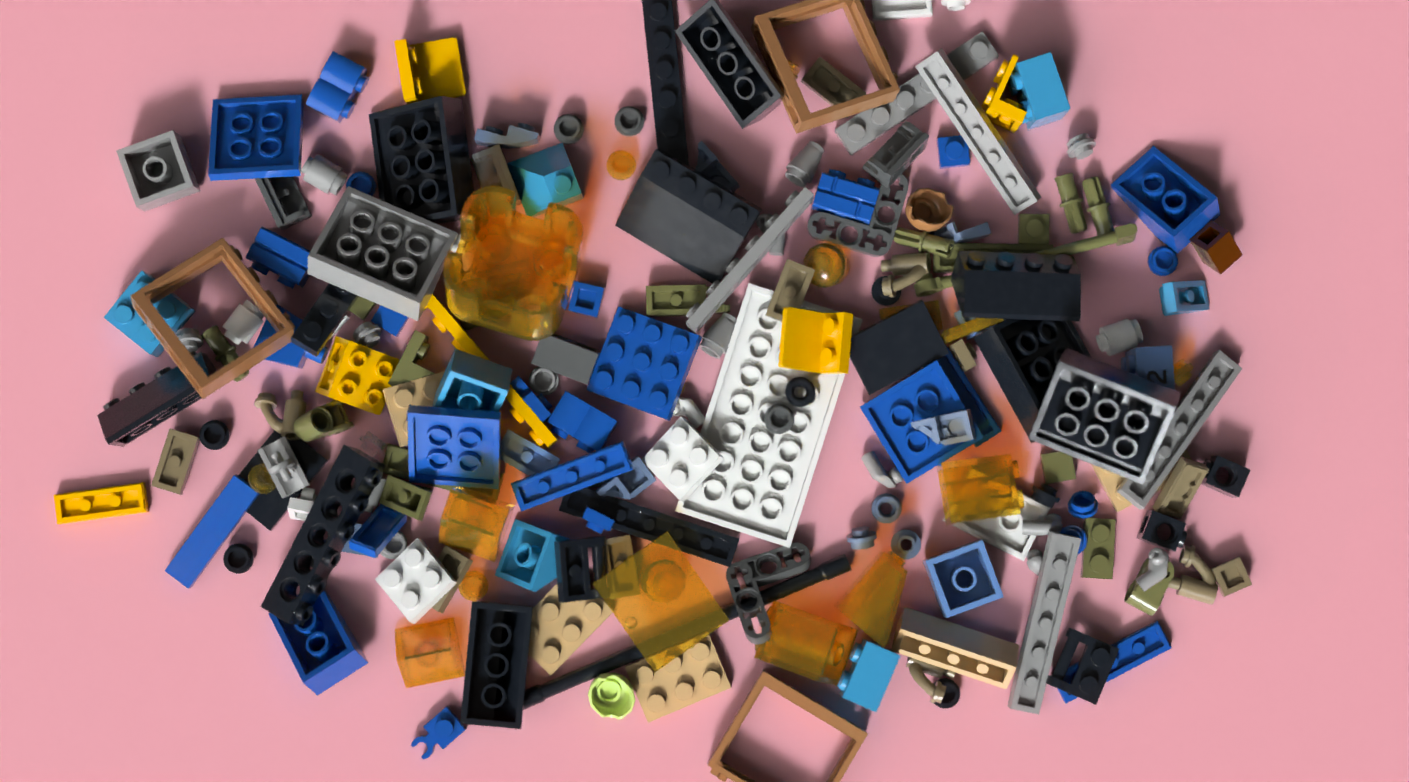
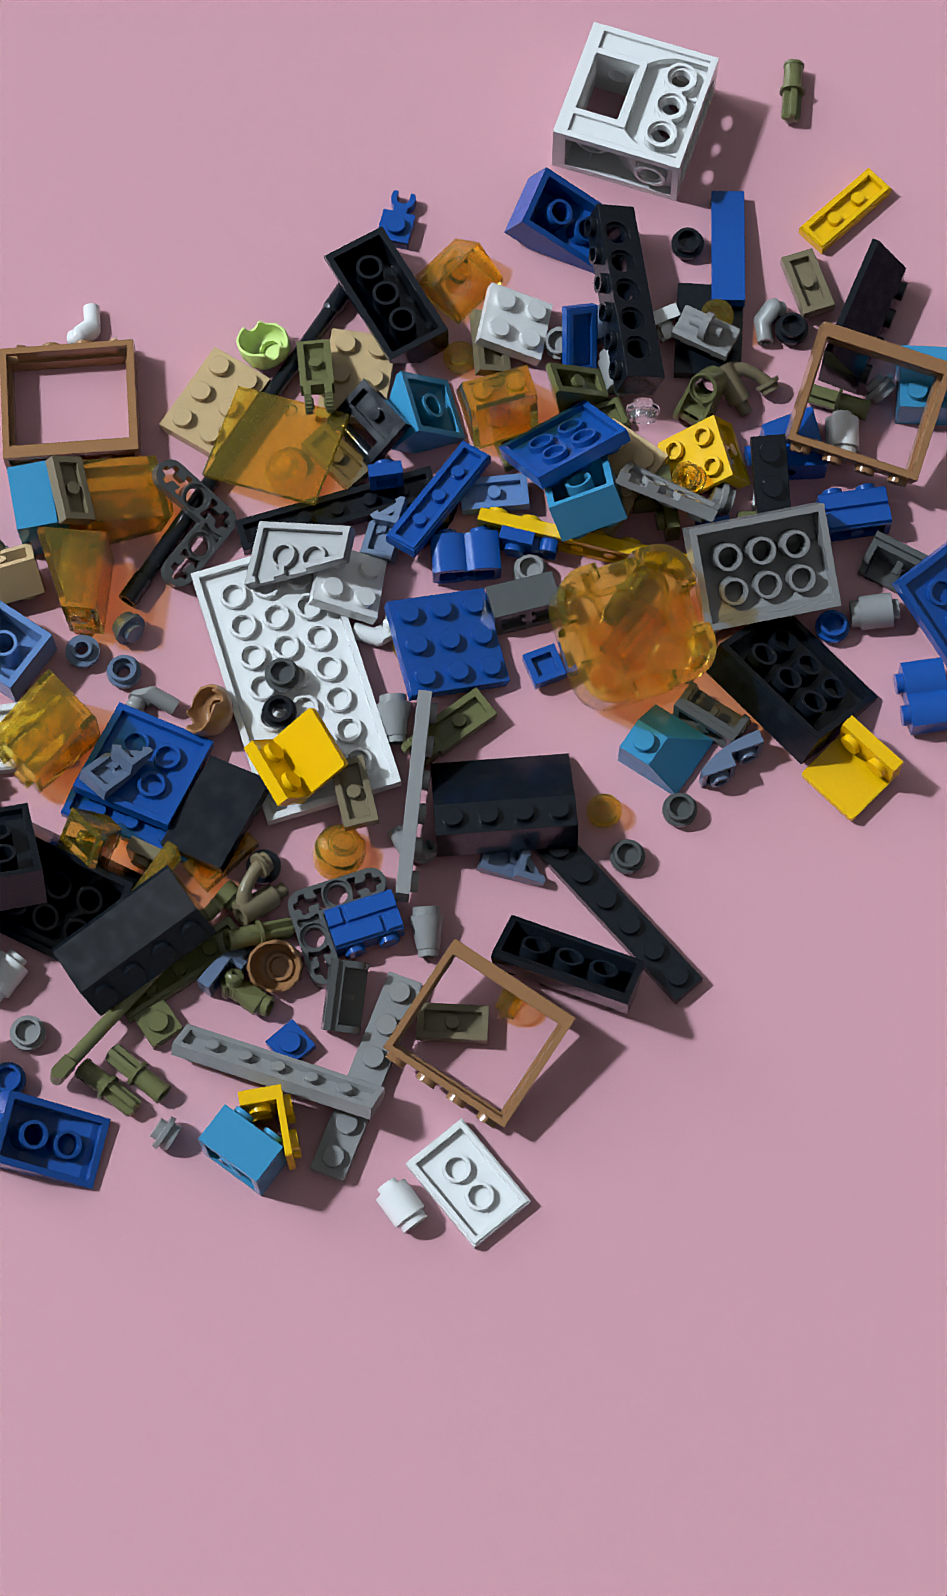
camera: 145 degrees right, 15 degrees down
none -> light grey plate [10,1015,46,1051]
none -> dark tan plate [45,455,96,525]
none -> clear yellow slope [60,807,122,869]
none -> medium nougat hair [186,684,233,737]
none -> olive arm [220,968,275,1017]
none -> wing [244,521,356,590]
none -> olive hinge [296,339,335,415]
none -> white piece [552,22,719,201]
none -> light grey wing [615,461,722,523]
none -> clear yellow bush [672,461,707,493]
none -> light grey arm [754,298,787,346]
none -> olive axle [779,59,805,124]

